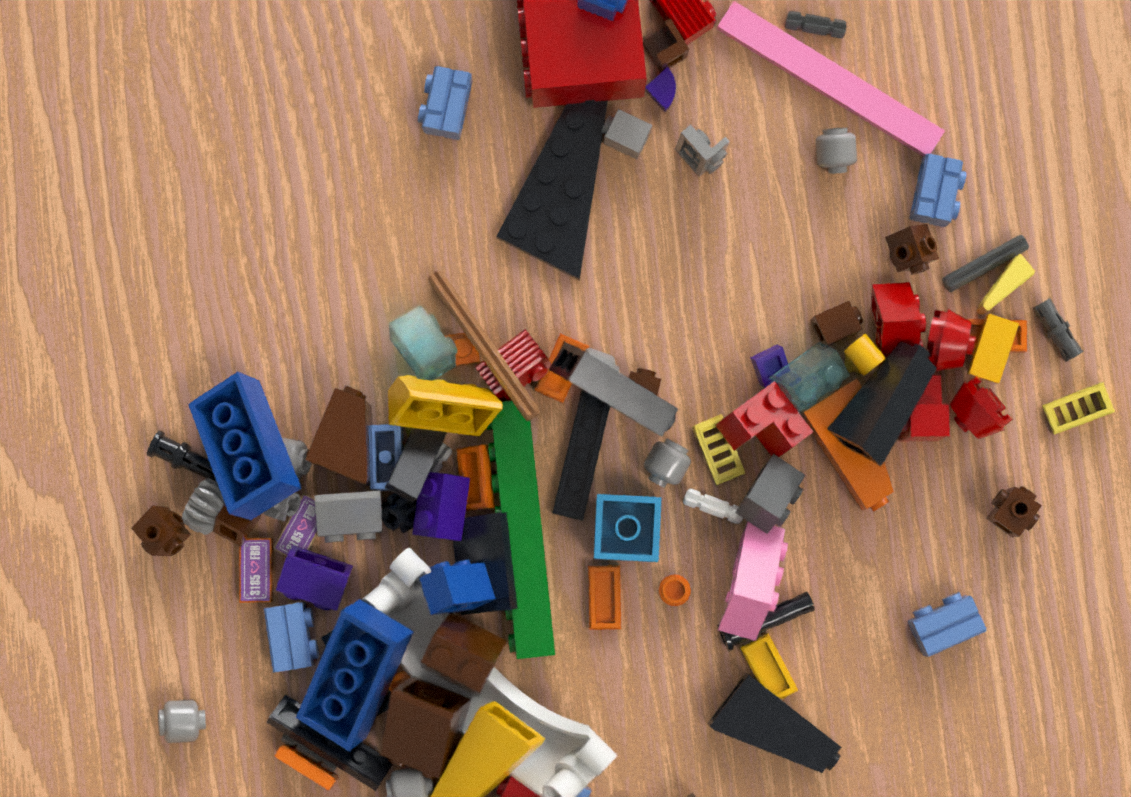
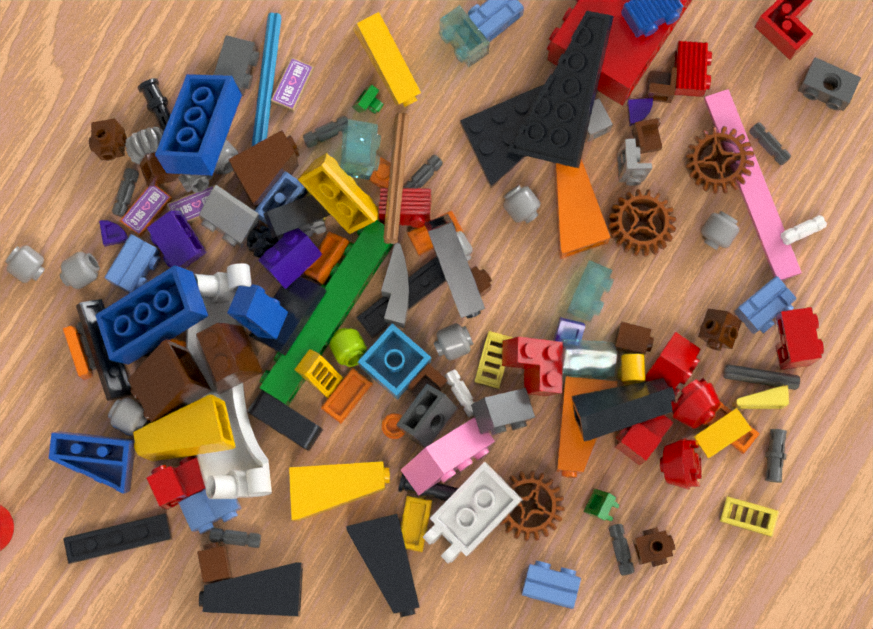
camera: 40 degrees right, 5 degrees down
none -> light grey head [60,252,100,289]
none -> dark purple tile [99,220,128,247]
none -> dark grey axle [112,168,139,217]
none -> dark grey brick [214,35,259,96]
none -> black beam [247,390,323,451]
none -> dark azure axle [251,13,282,147]
none -> tile [271,57,315,112]
none -> yellow slope [289,462,390,522]
none -> yellow slope [295,349,343,398]
none -> dark grey axle [303,116,351,148]
none -> lime head [329,328,367,367]
none -> green tile [352,84,384,114]
none -> yellow slope [353,12,421,107]
none -> light grey slope [381,243,409,328]
none -> dark grey brick [396,384,457,448]
none -> dark grey axle [403,155,443,188]
none -> reddish brown panel [408,363,448,397]
none -> white tile [423,462,523,564]
none -> clear light blue brick [439,5,490,67]
none -> dark orange gear [499,470,565,542]
none -> light grey head [503,185,541,223]
none -> black wing [507,11,614,168]
none -> orange slope [554,159,611,259]
none -> clear light blue brick [567,260,614,322]
none -> green tile [583,489,619,521]
none -> dark orange gear [608,189,677,257]
none -> dark grey axle [609,524,635,576]
none -> reddish brown panel [632,118,662,154]
none -> dark orange gear [686,126,755,194]
none -> red brick [775,307,824,371]
none -> white axle [780,215,827,245]

